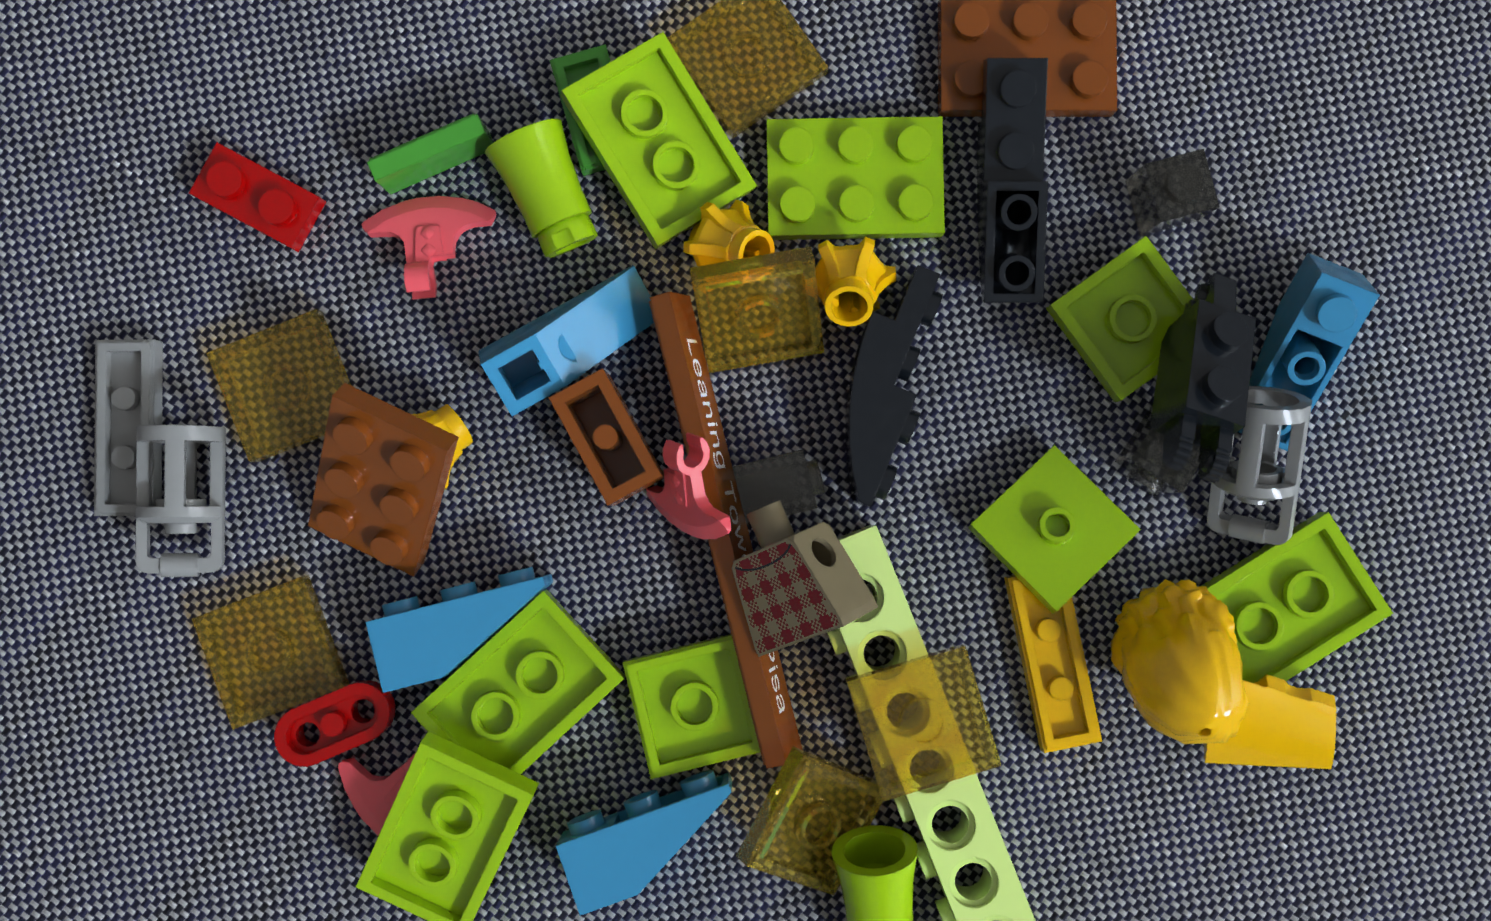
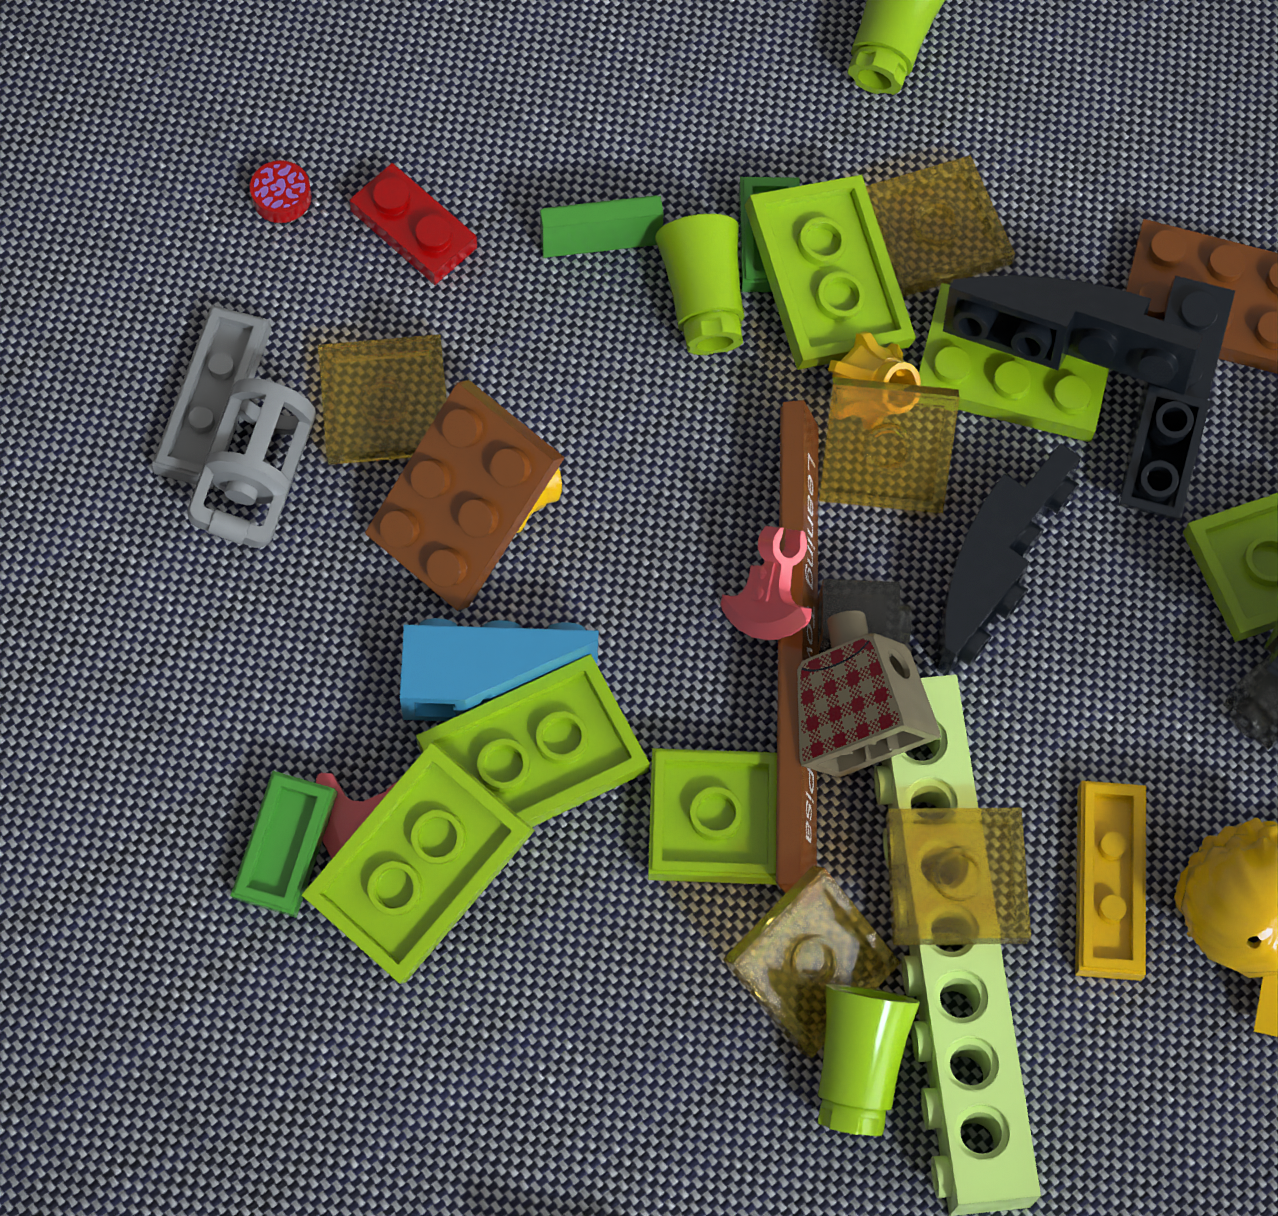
camera: 10 degrees right, 20 degrees down
clear yellow tile [192,575,349,730] -> none
red plate [274,680,396,767] -> none
coral piece [362,196,497,300] -> none
dark azure slope [478,265,654,416] -> none
dark orange brick [549,368,664,506] -> none
dark azure slope [556,770,732,916] -> none
yellow rock [803,237,896,327] -> none
lime plate [968,445,1141,614] -> none
none -> bright green tile [230,771,338,918]
none -> red tile [250,160,312,223]
none -> black slope [943,275,1203,394]

